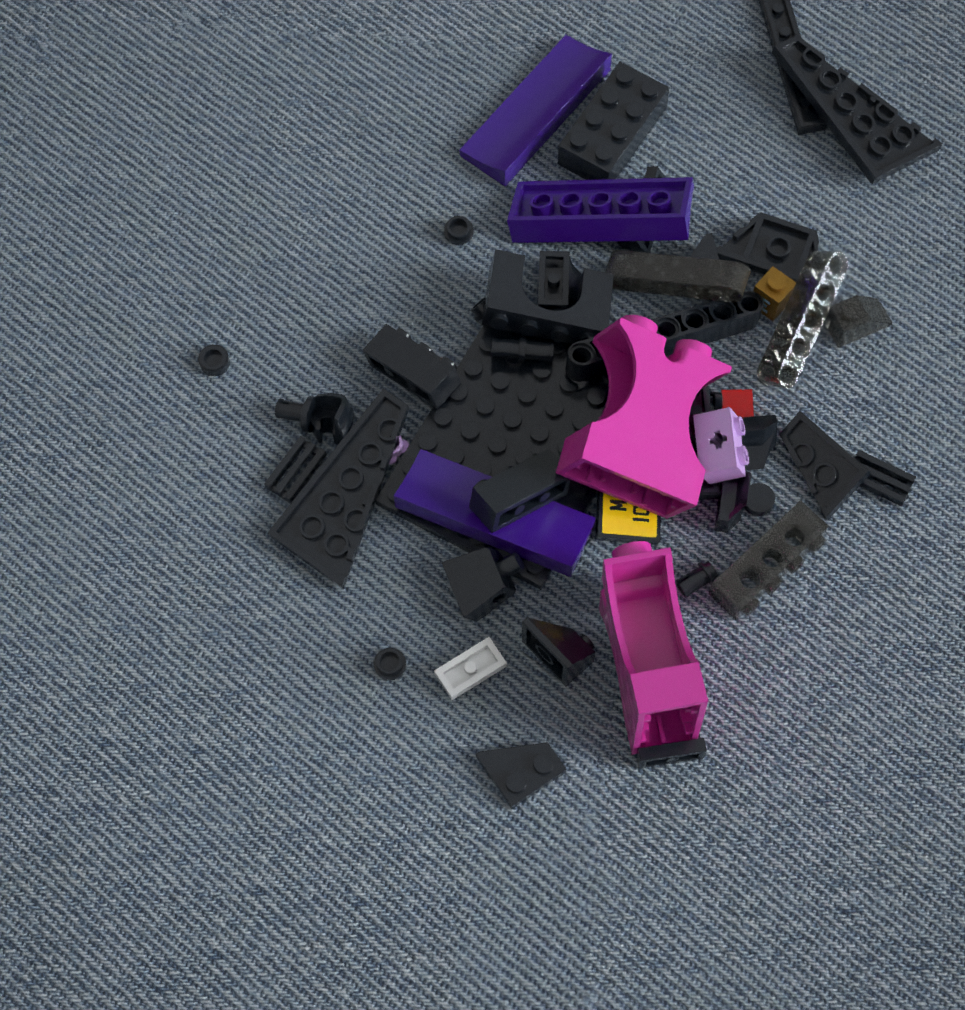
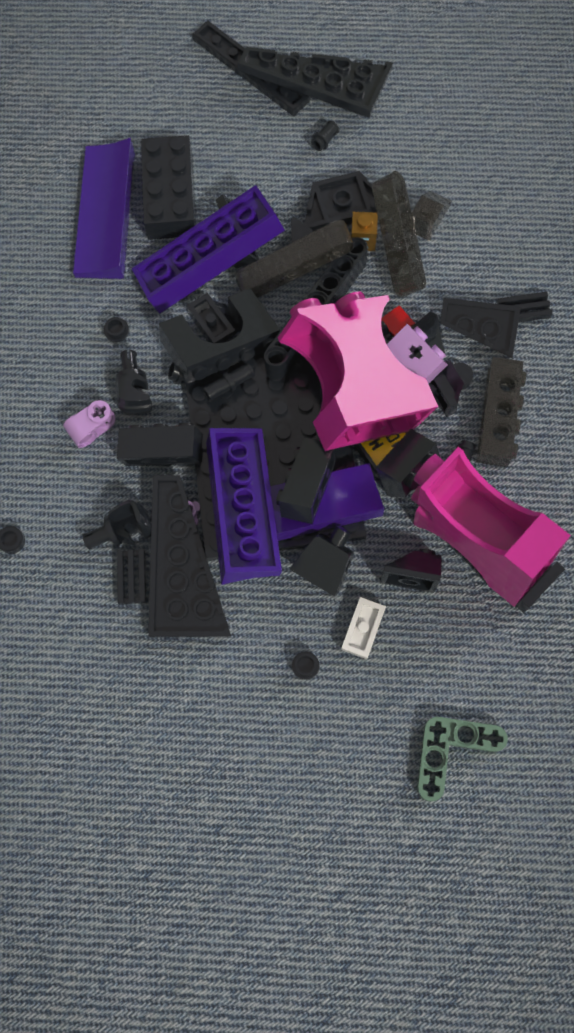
camera: 35 degrees left, 5 degrees up
black wing [476,742,567,809] -> none
none -> lavender piece [63,400,116,448]
none -> black piece [115,350,153,415]
none -> dark purple arch [206,428,282,585]
none -> black pin [311,120,340,151]
none -> black slope [376,429,440,497]
none -> sand green beam [417,717,508,802]

